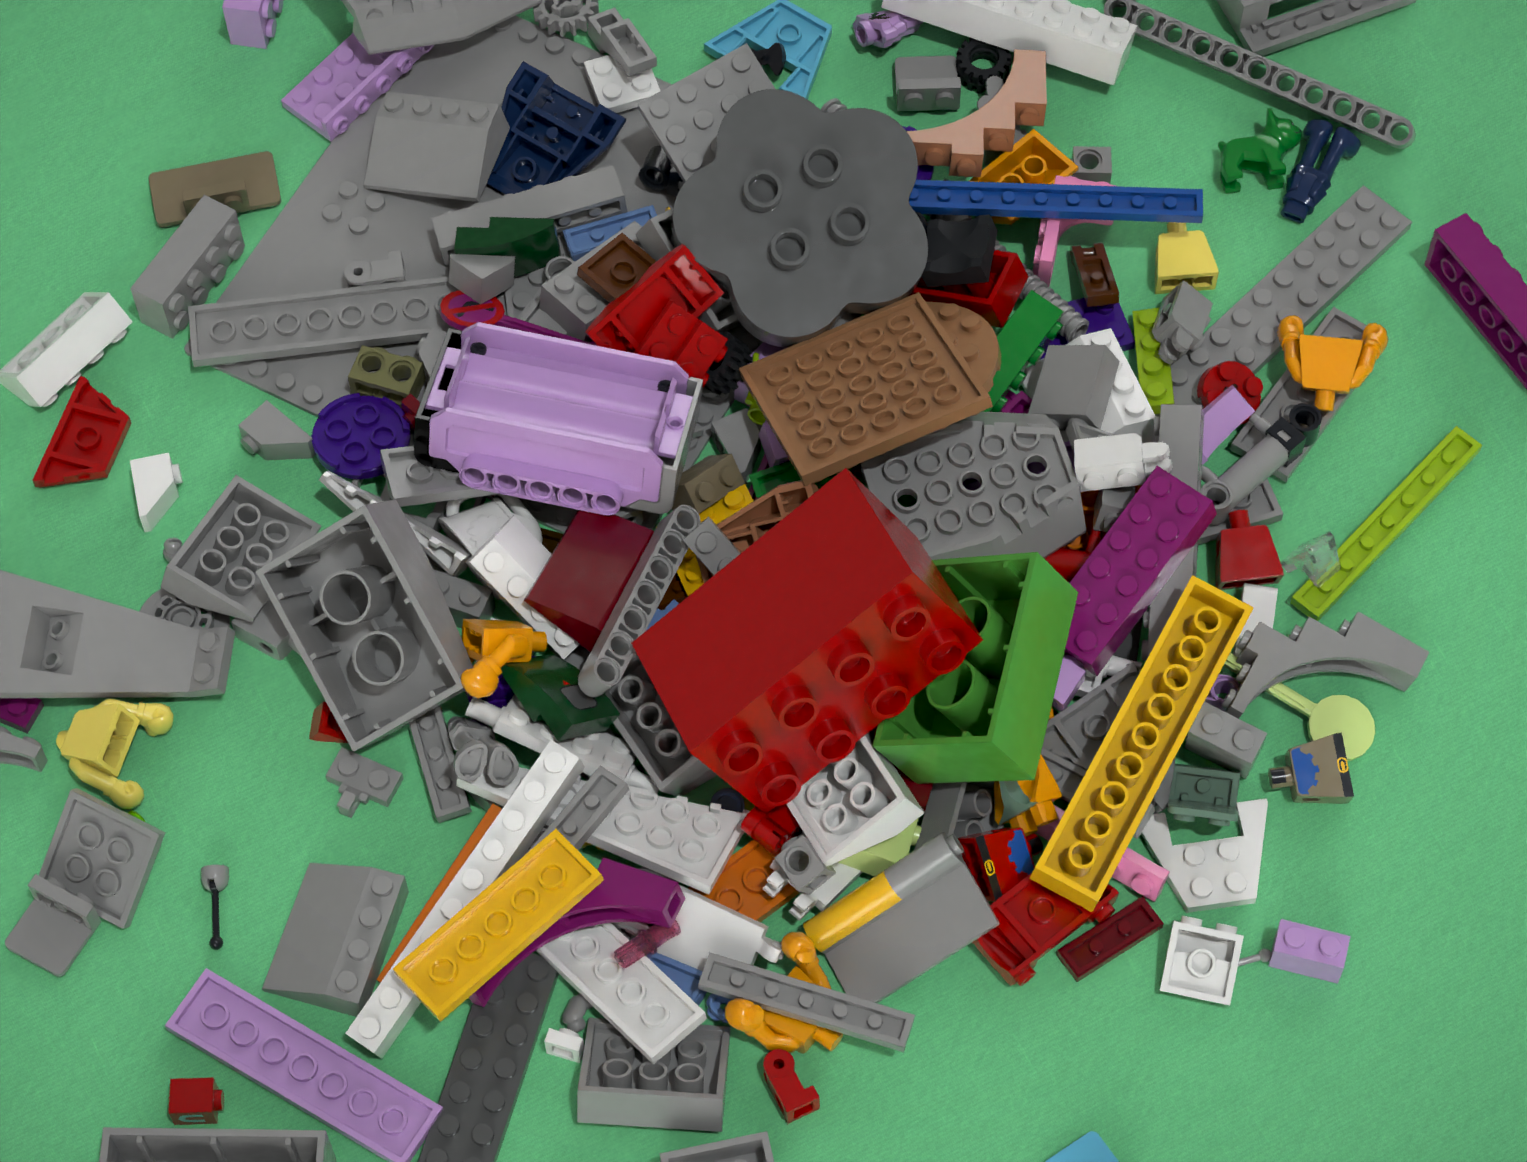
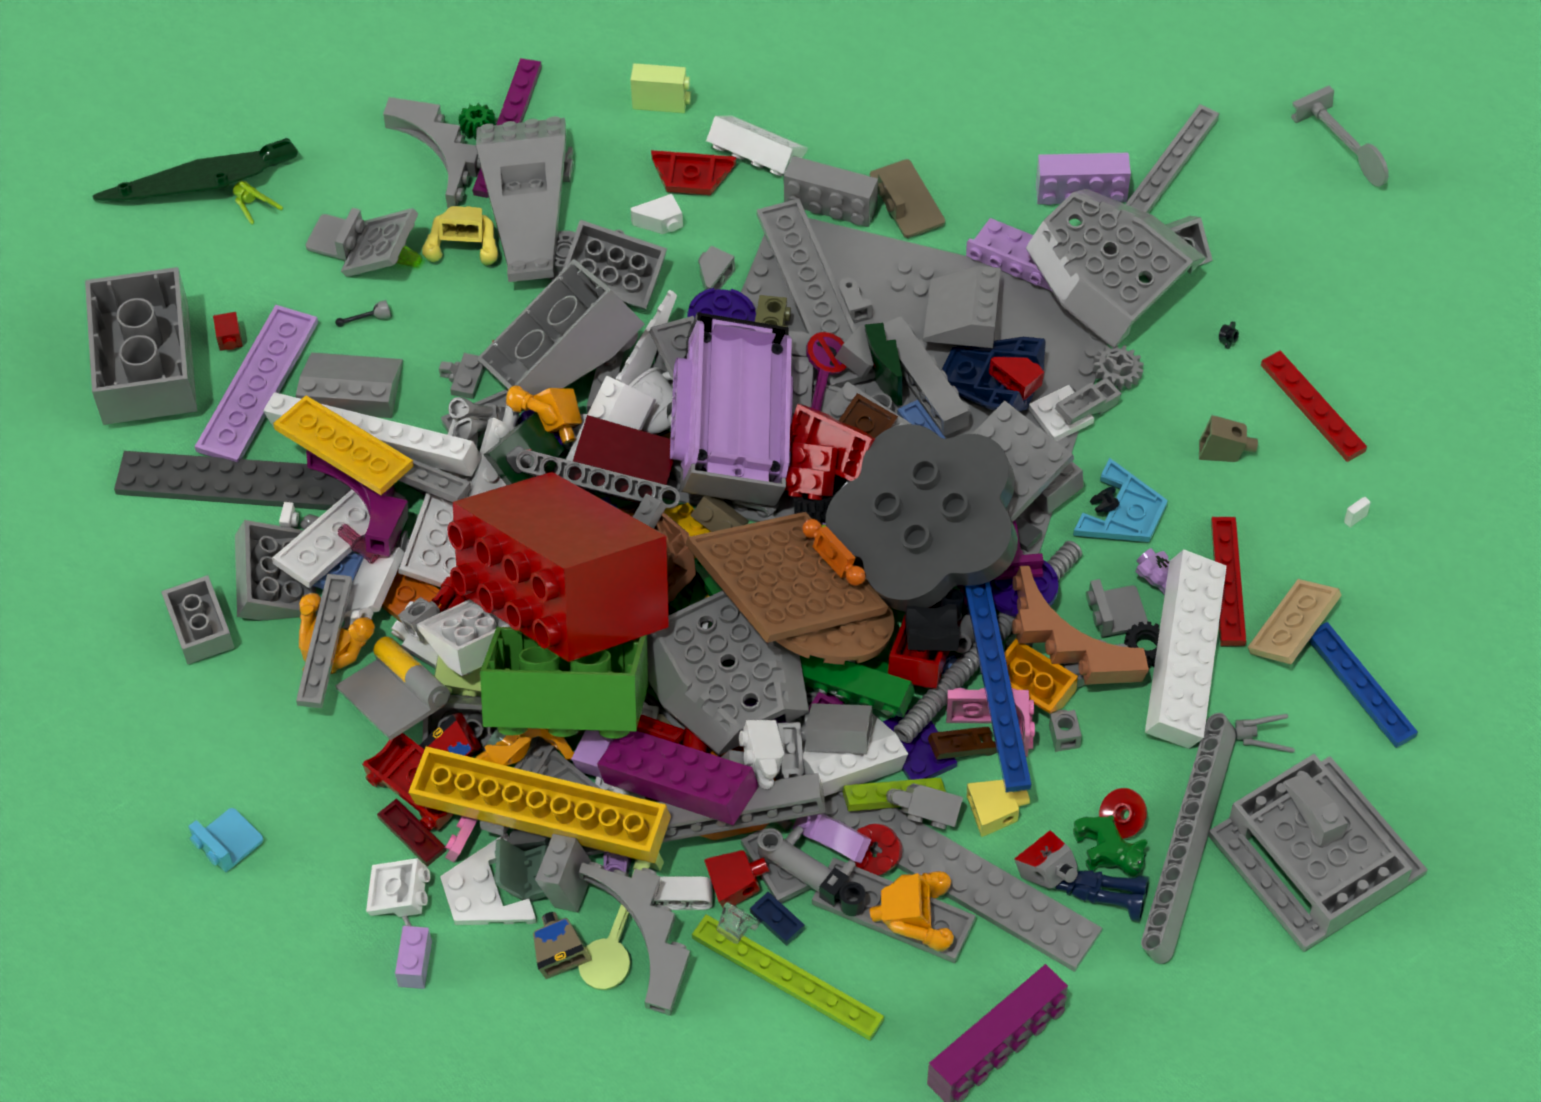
camera: 80 degrees right, 5 degrees down
red leg [763,1049,820,1124] -> none
none -> dark blue plate [750,892,805,946]
none -> orange plate [802,519,866,586]
none -> red slope [989,357,1044,401]
none -> light grey torso [1014,830,1077,889]
none -> red dish [1099,788,1147,839]

